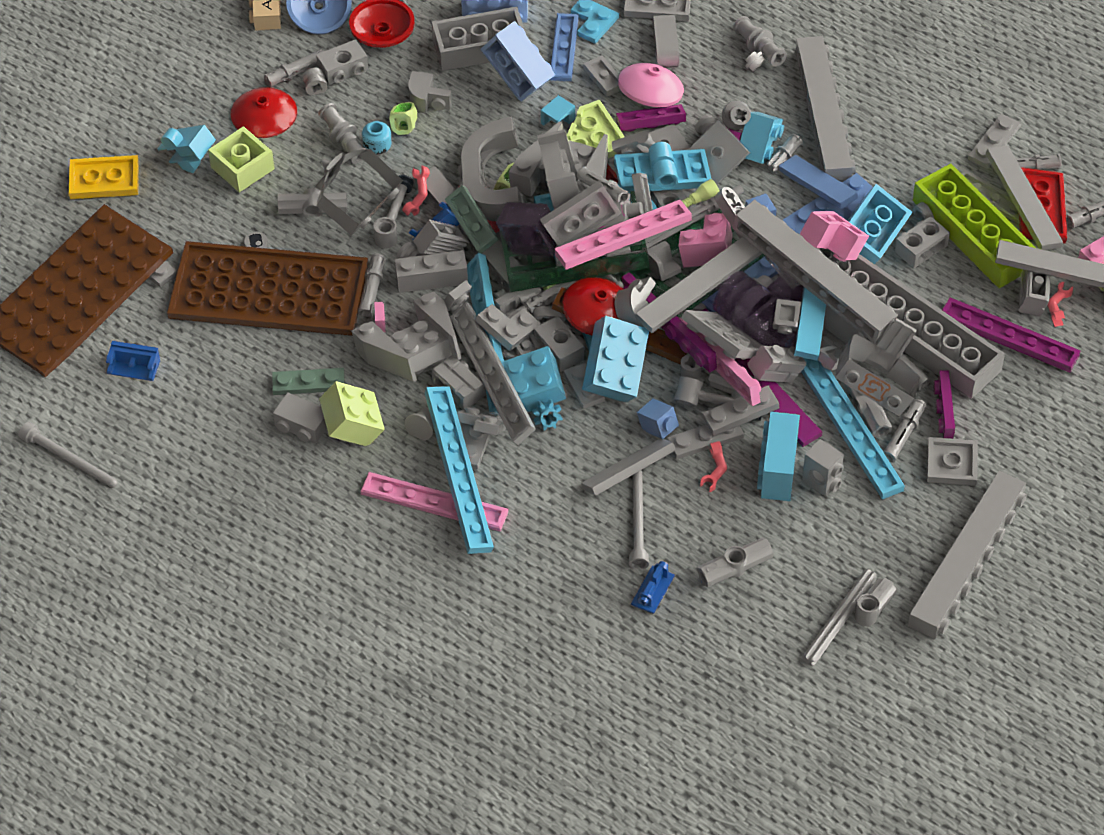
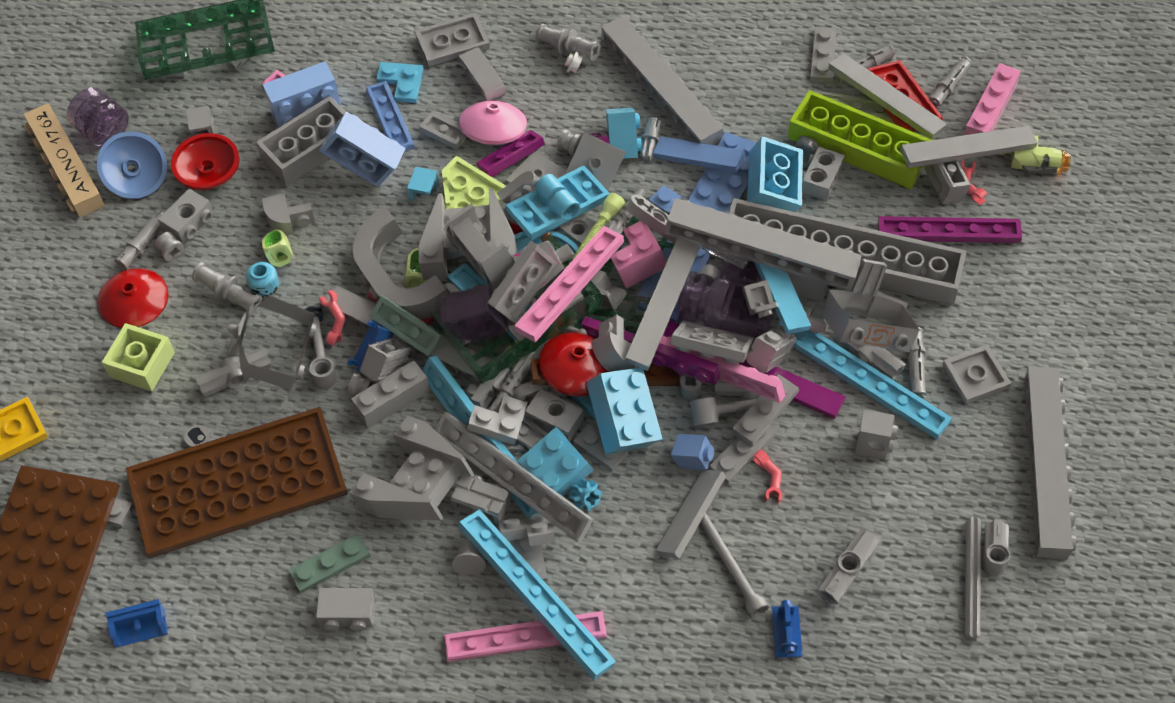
camera: 25 degrees left, 5 degrees up
medium azure piece [158,125,216,173] -> none
yellowish green brick [319,381,385,446] -> none
light grey pin [358,254,386,317] -> none
bright pink tile [374,302,385,332] -> none
light grey plate [444,280,472,314] -> none
light grey pin [576,167,630,205] -> none
light grey tile [632,173,653,213] -> none
light grey piece [721,101,751,130] -> none
medium azure brick [757,412,800,501] -> none
bright pink brick [800,211,869,262] -> none
magenta plate [933,370,955,439] -> none

